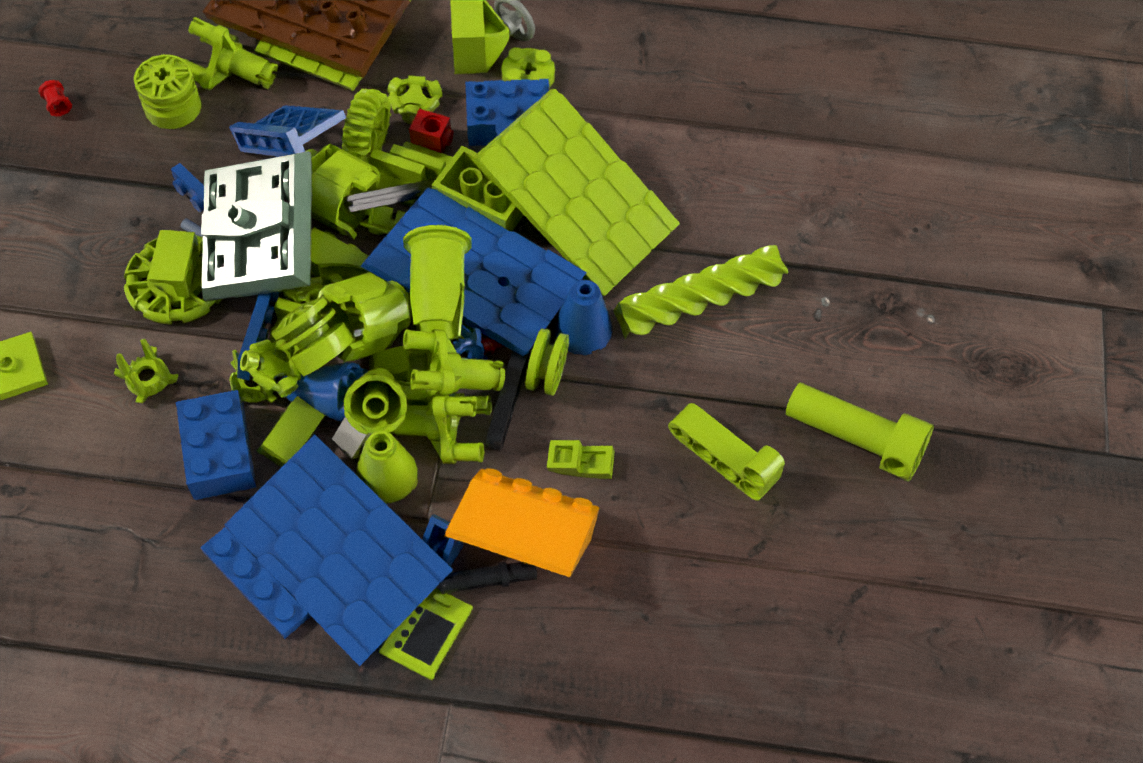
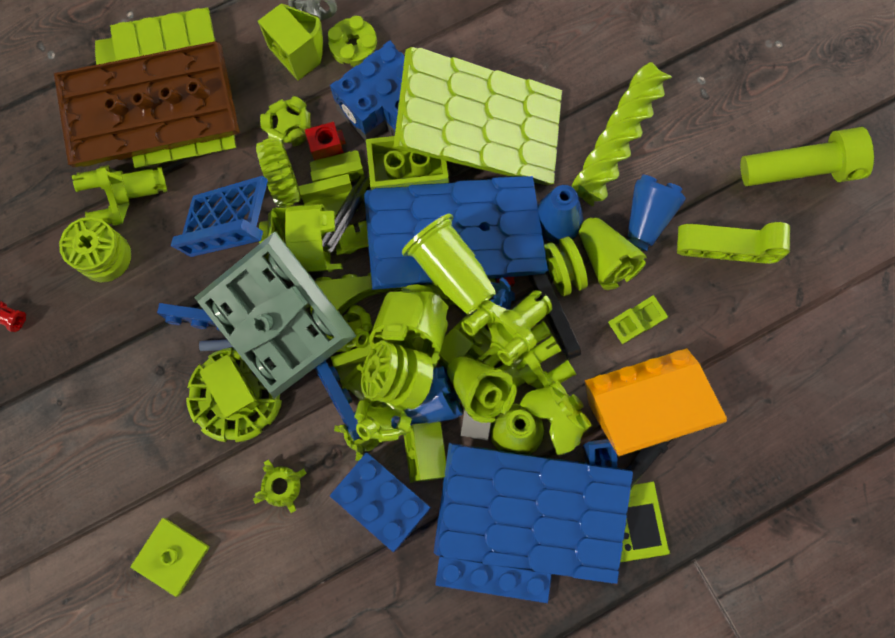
camera: 30 degrees left, 15 degrees up
none -> lime brick [520,381,592,454]
none -> lime cone [579,217,647,290]
none -> blue cone [627,175,686,252]

